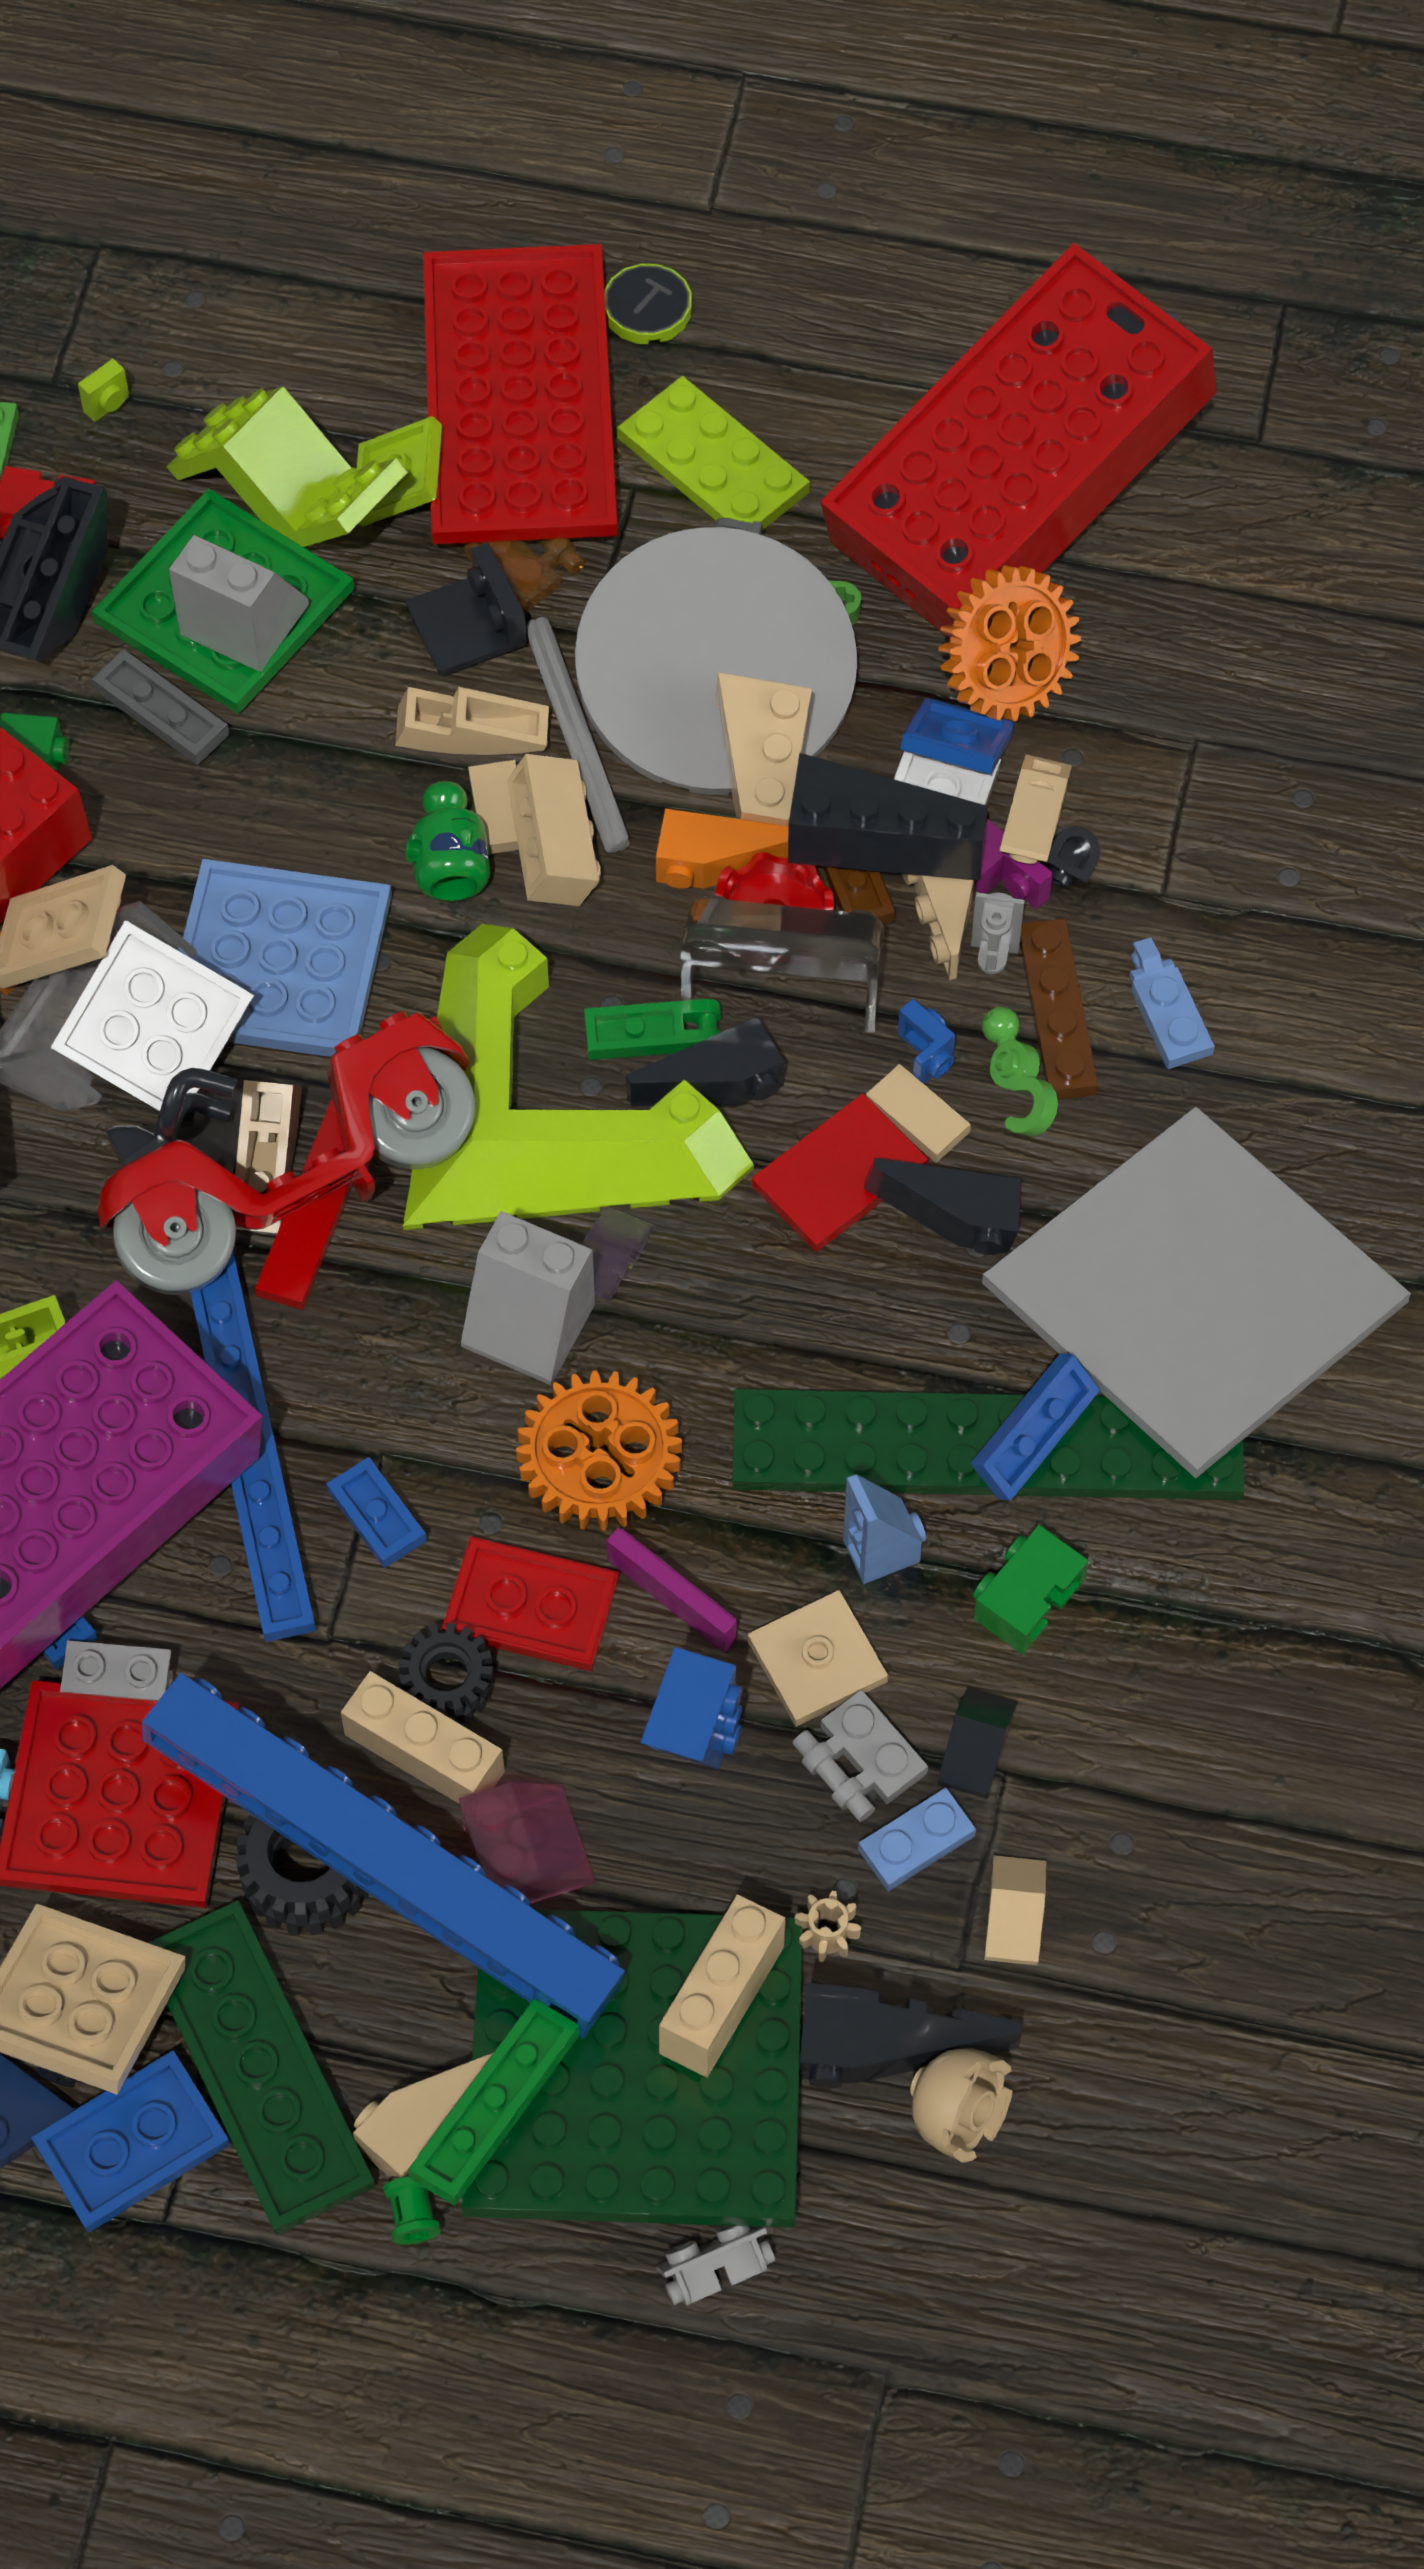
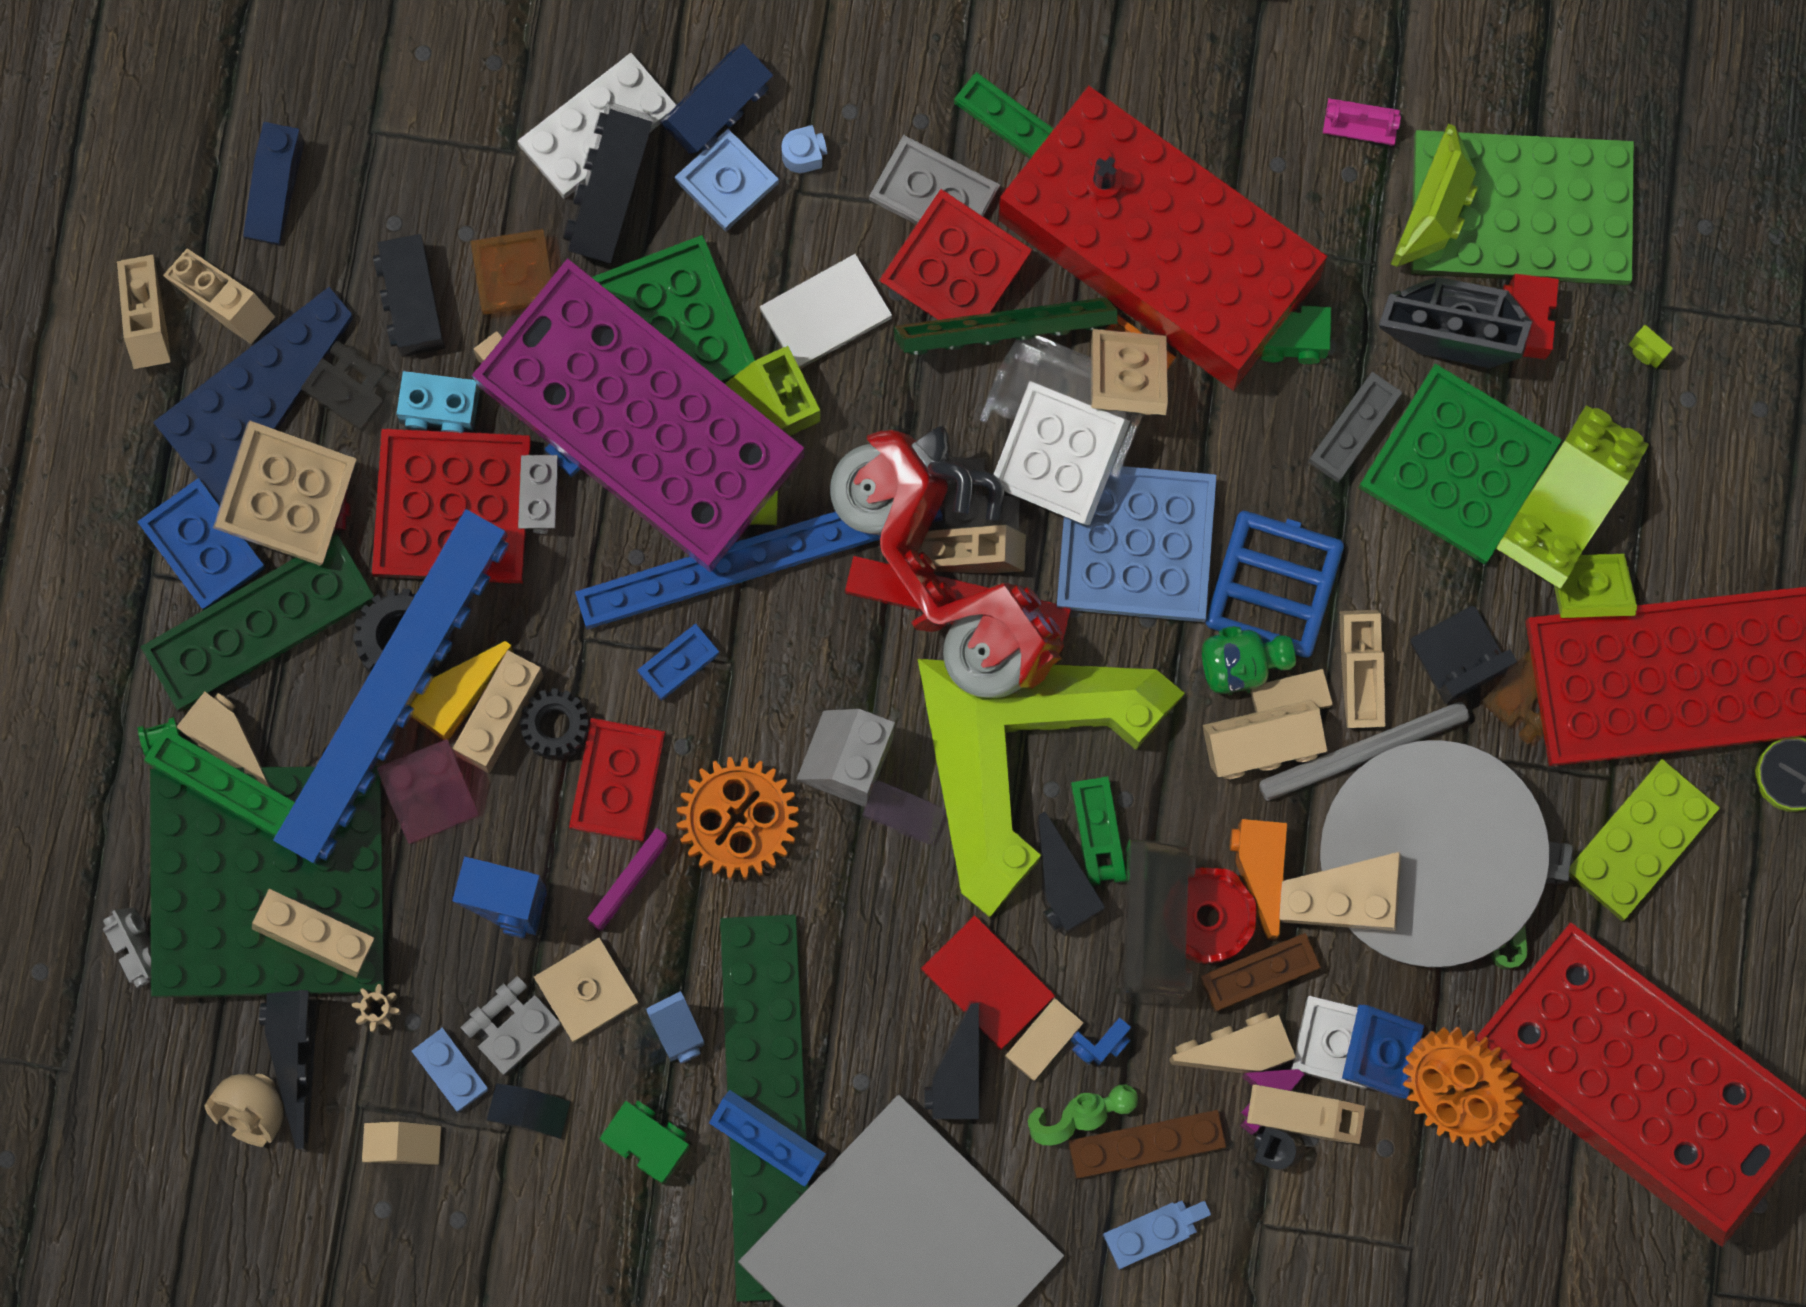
camera: 80 degrees right, 15 degrees up
light grey slope [169,535,309,672] -> none
black wedge [788,753,987,881] -> none
light grey hinge [971,892,1025,975] -> none
none -> yellow slope [410,641,514,742]
none -> blue bar [1205,511,1344,658]

